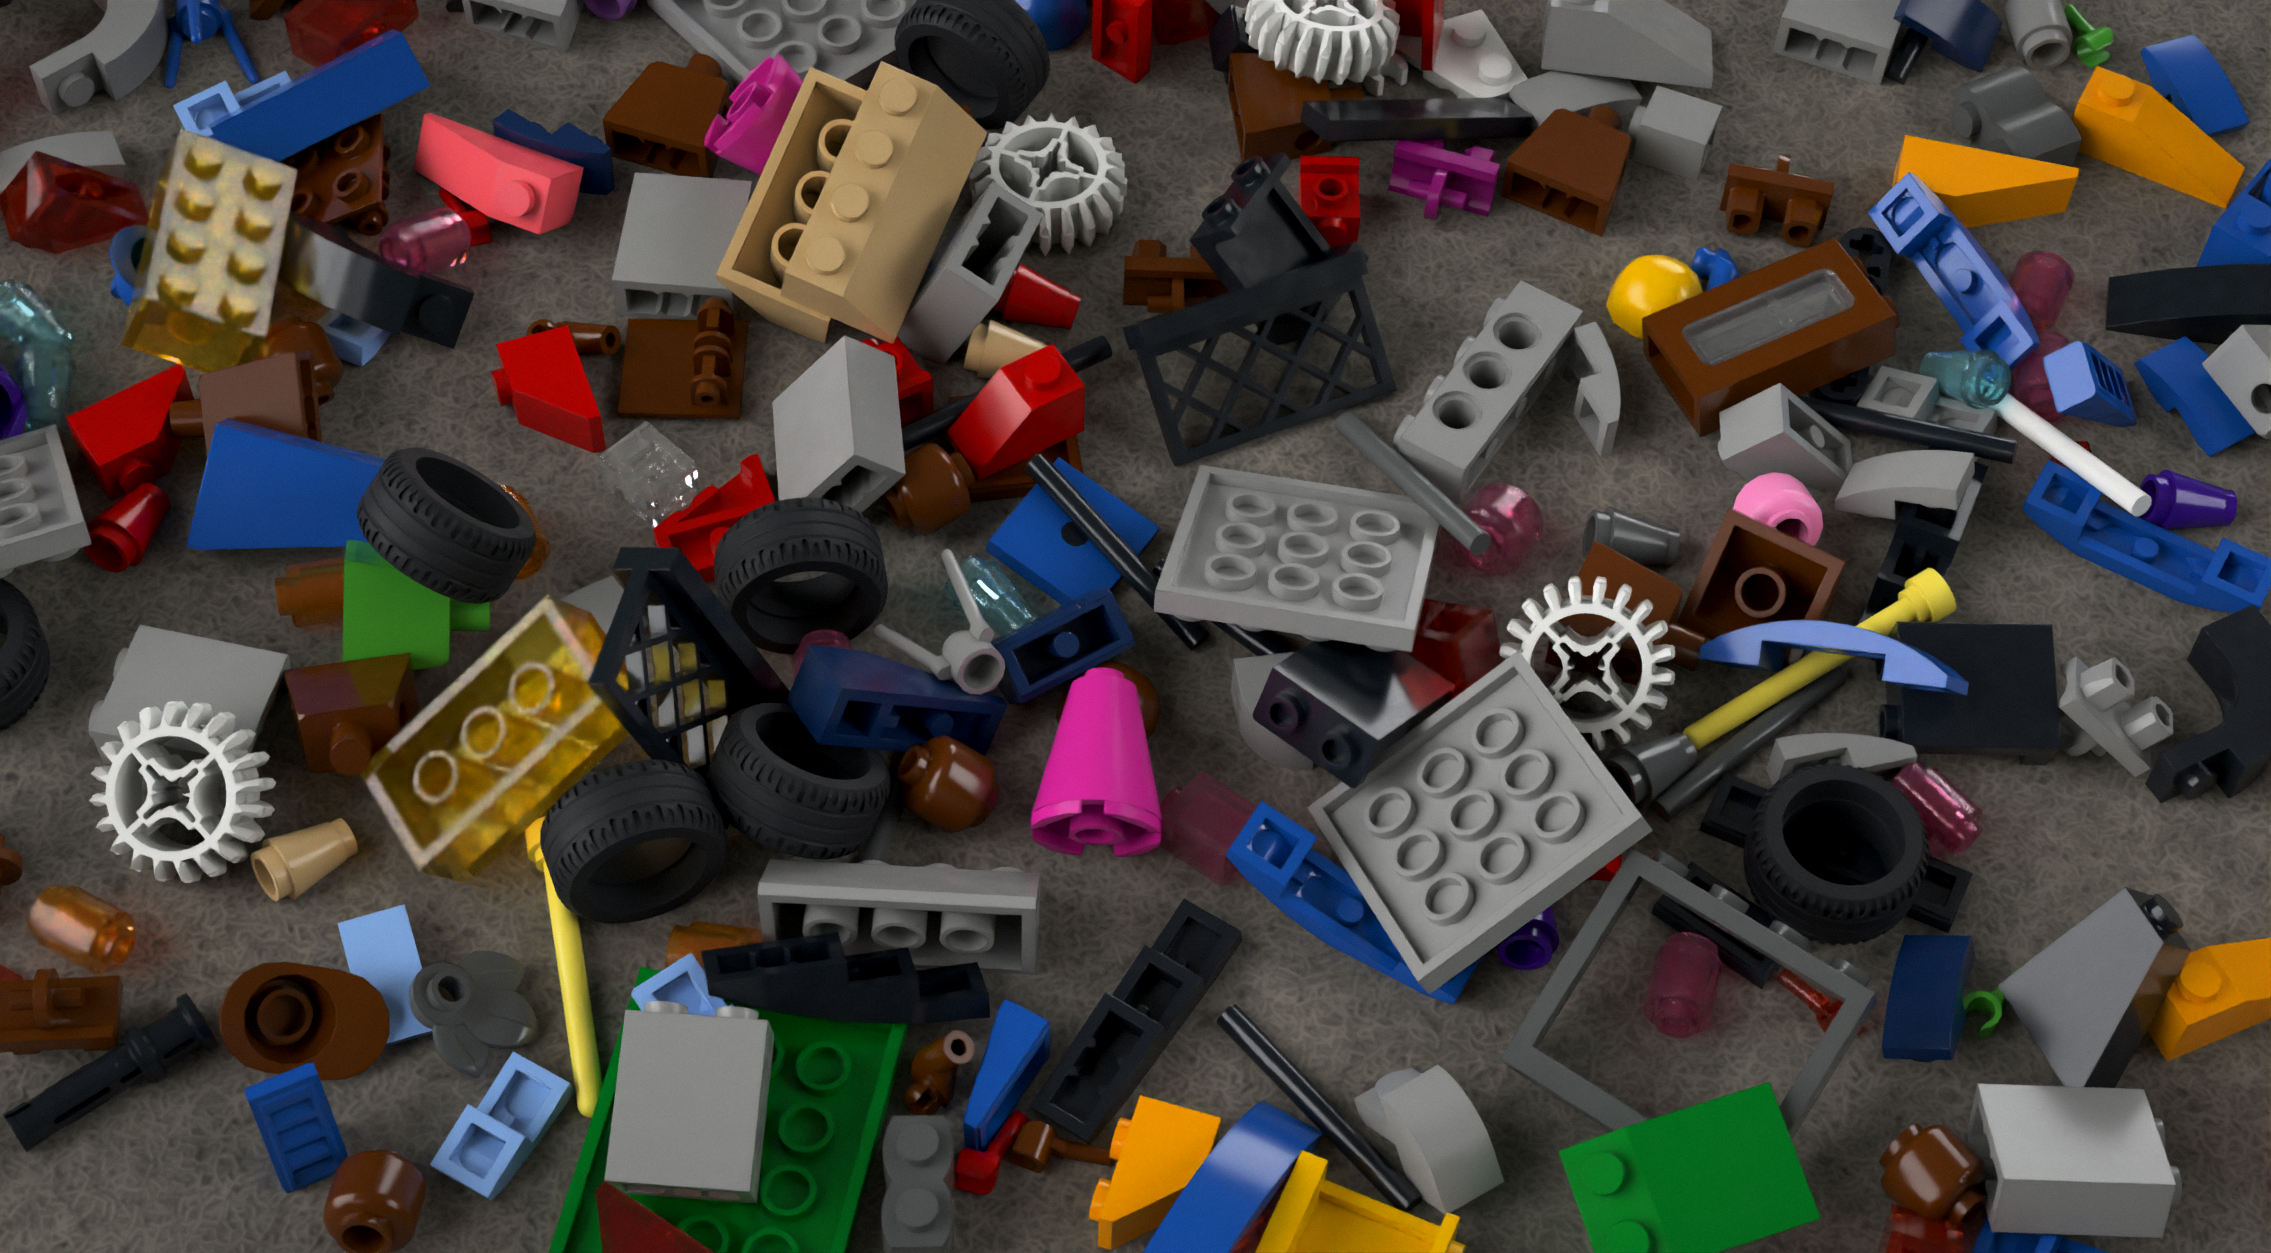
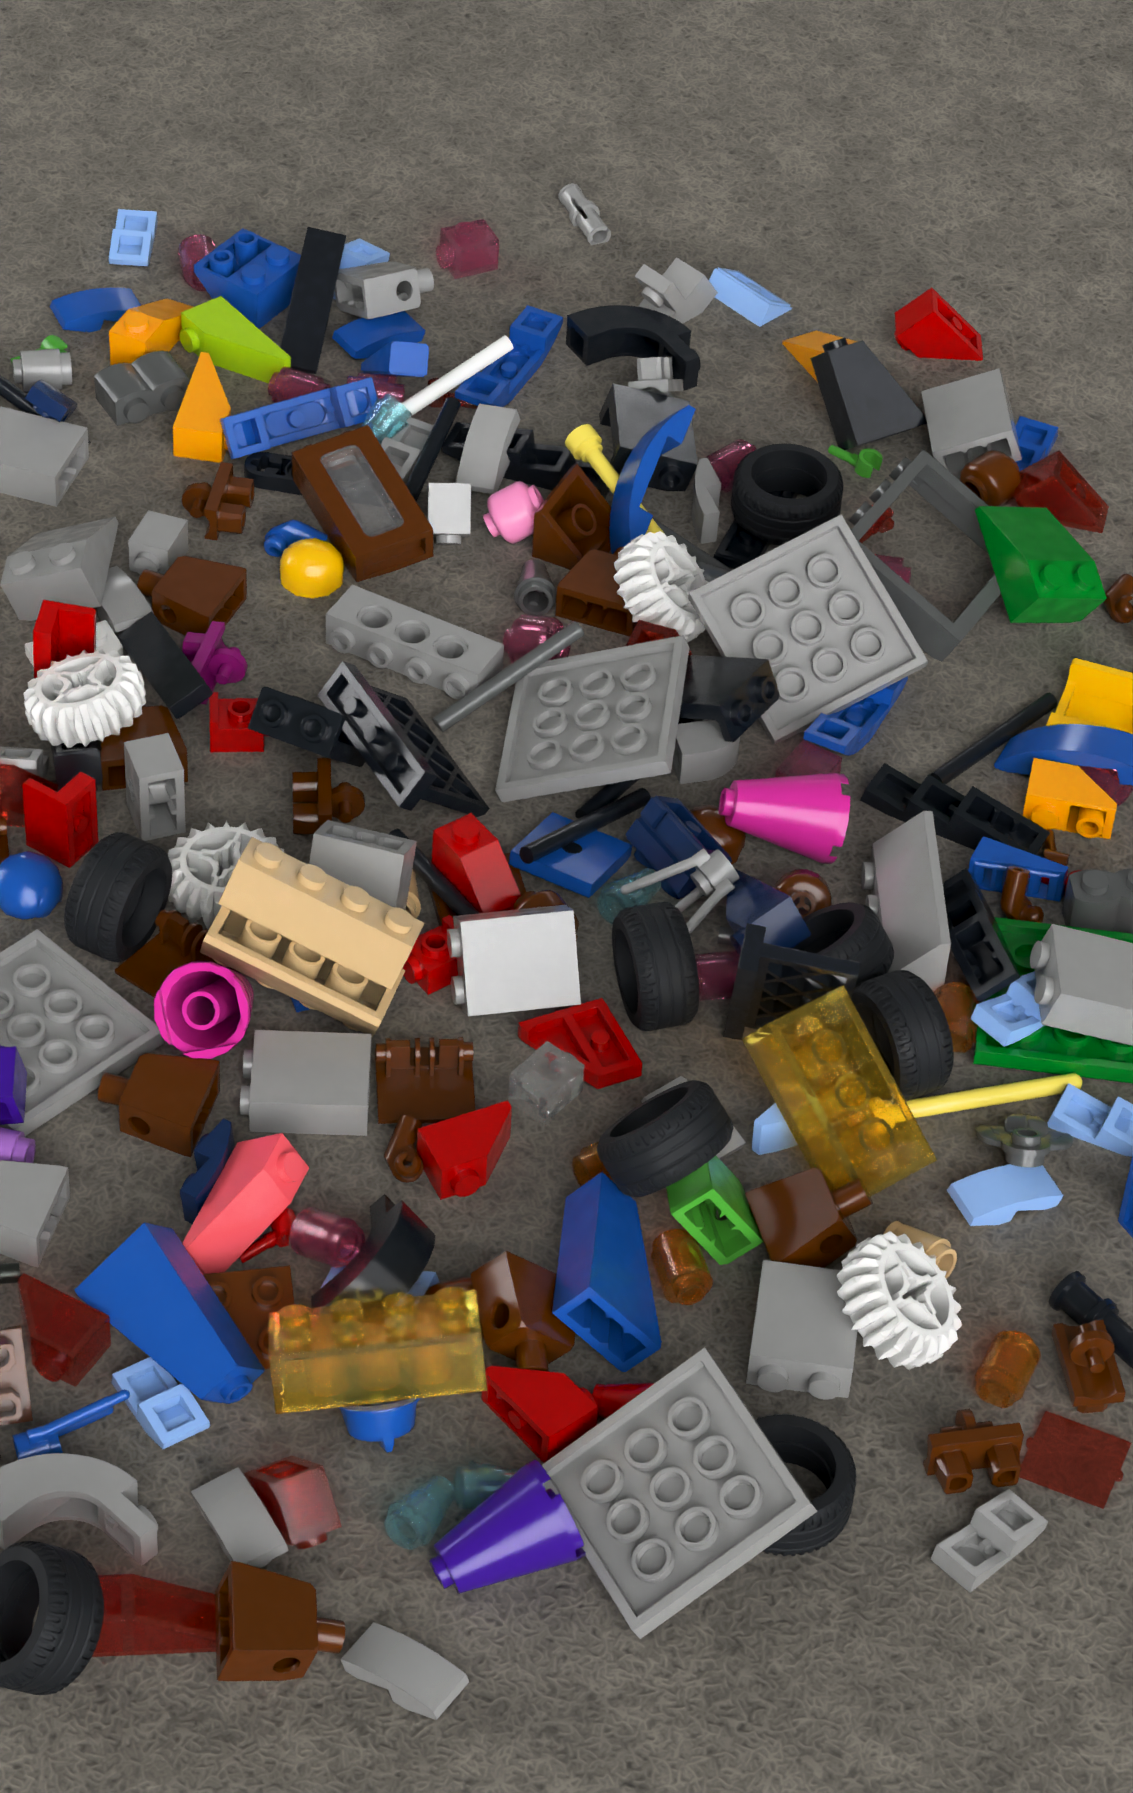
camera: 95 degrees left, 10 degrees down
reddish brown piece [219,962,390,1080] -> none
light grey brick [1353,1065,1504,1215] -> none
light grey slope [1568,321,1621,458] -> none
dark blue slope [1882,935,1976,1062] -> none
dark purple cone [2139,470,2237,530] -> none
none -> light grey brick [124,733,186,841]
none -> lime slope [179,296,291,389]

